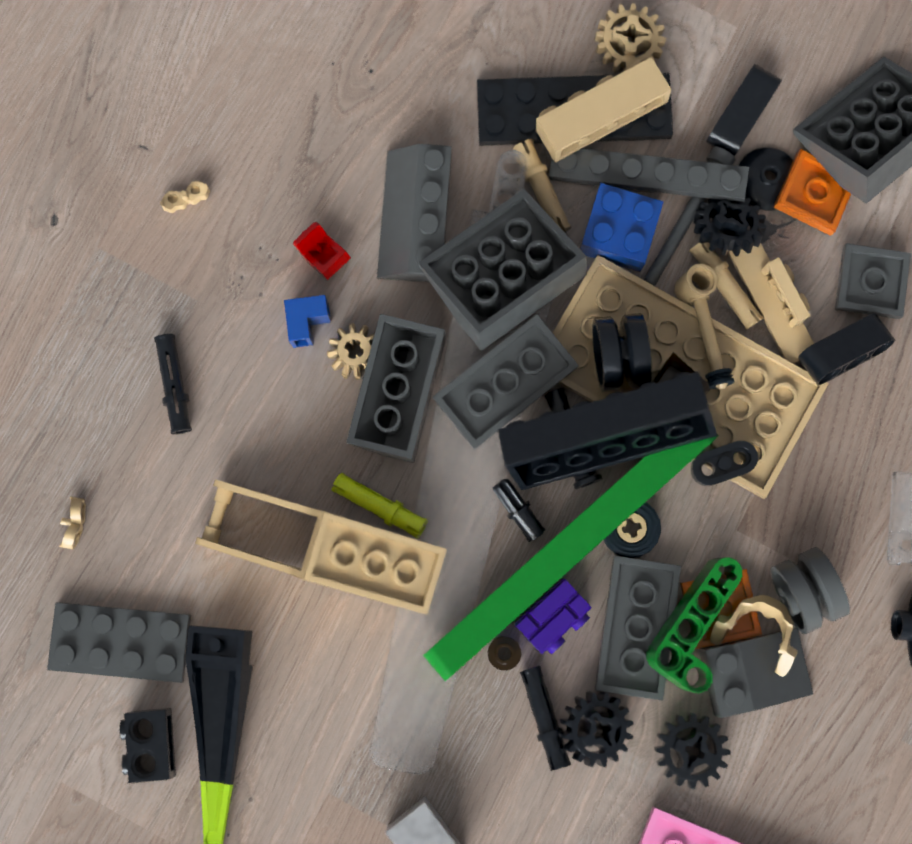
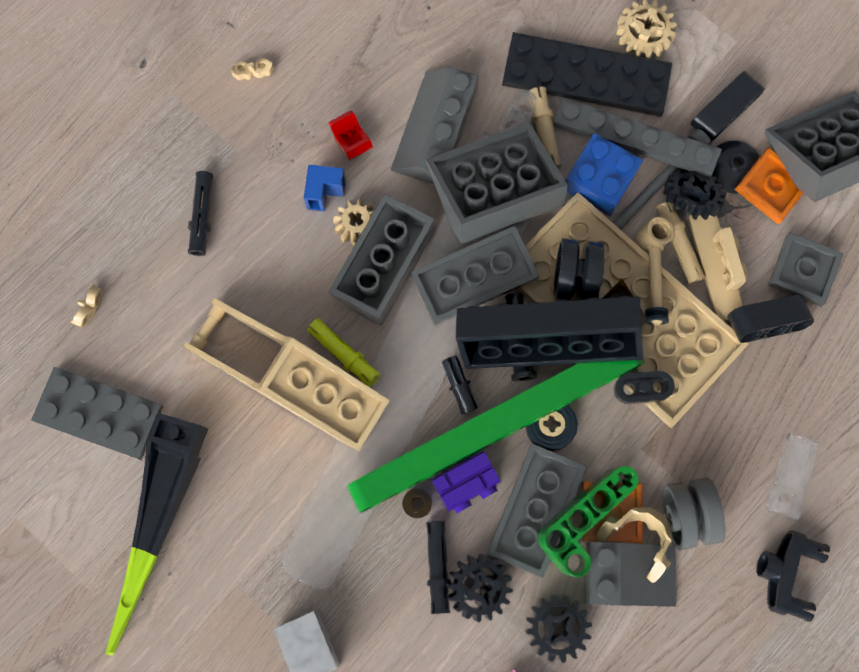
camera: 15 degrees right, 5 degrees down
black brick [120,708,176,783] -> none
tan brick [536,57,671,163] -> none

